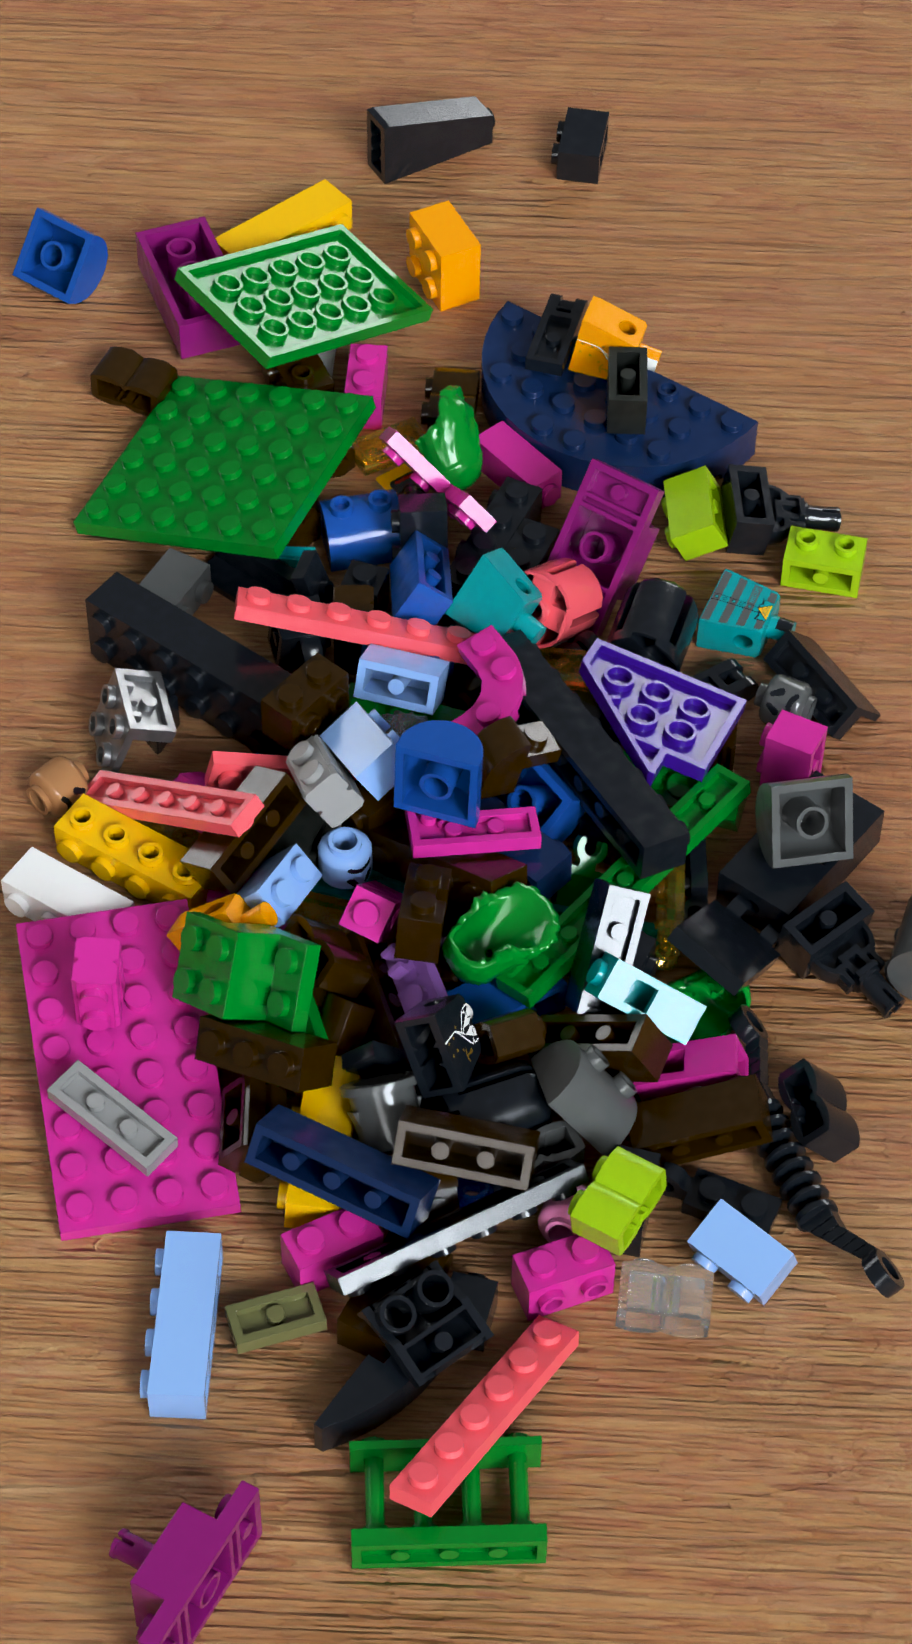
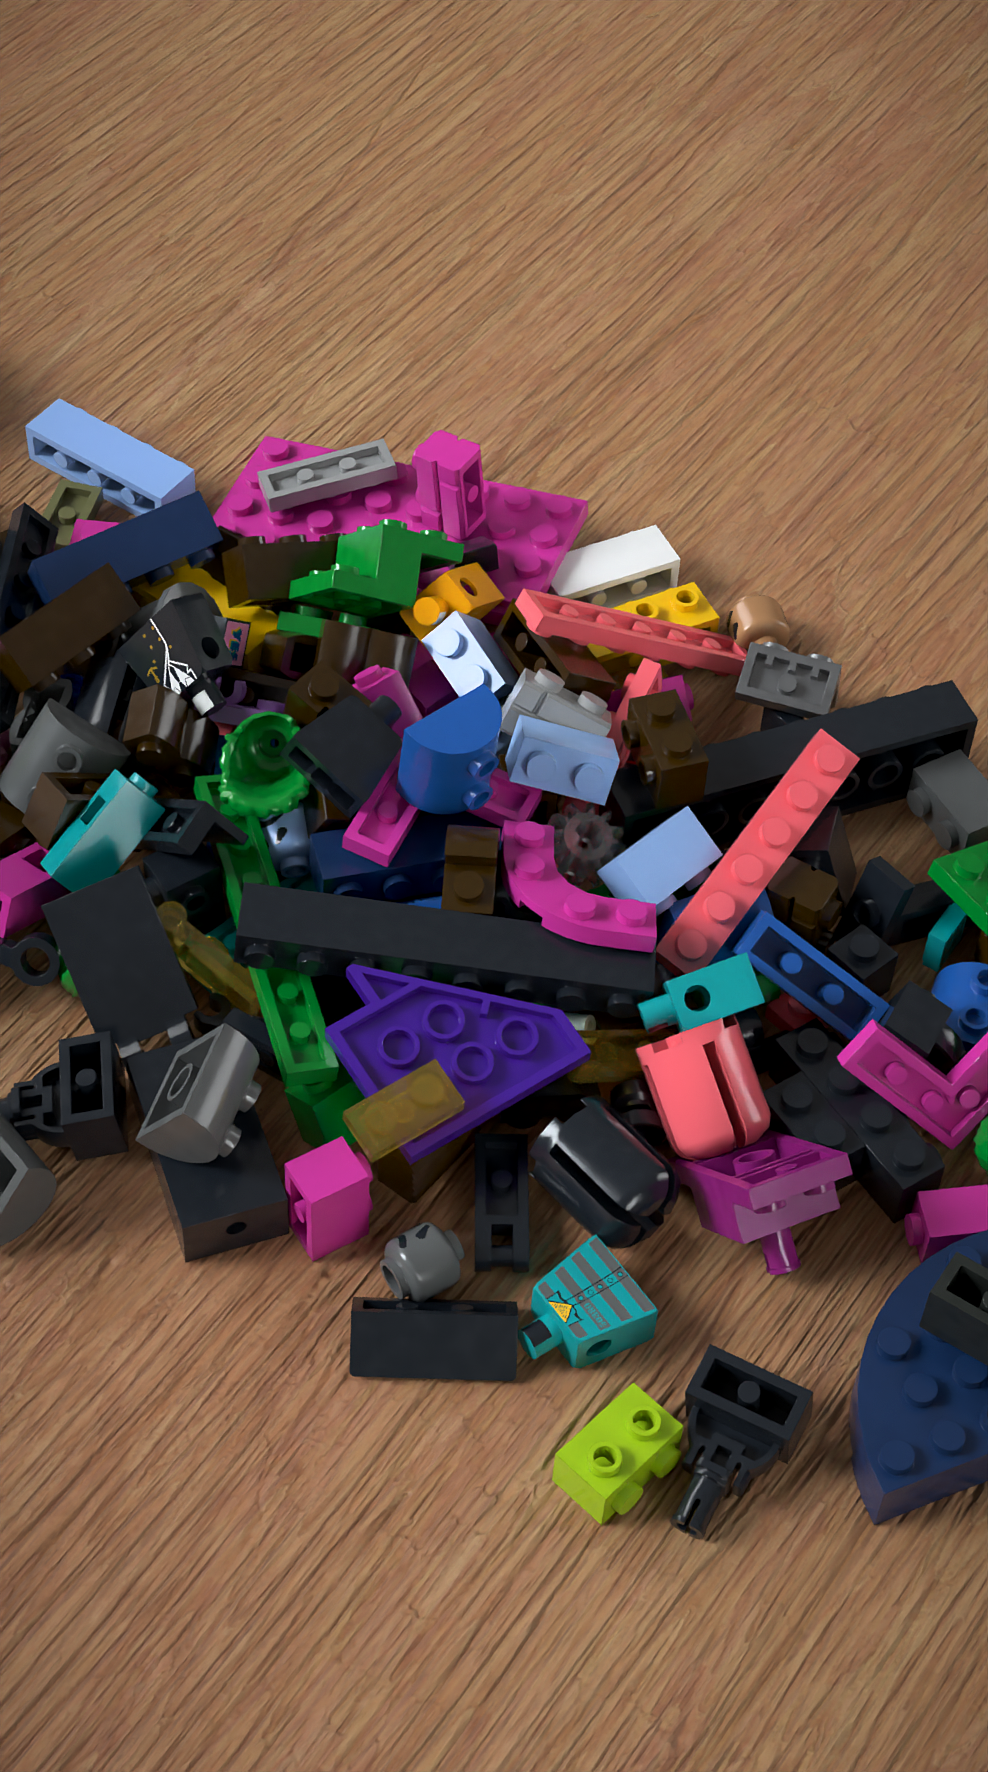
camera: 120 degrees right, 0 degrees up
lime brick [661,465,728,561] -> none
none -> black torso [280,695,403,819]
none -> clear yellow plate [343,1059,465,1163]
none -> black slope [448,536,499,573]

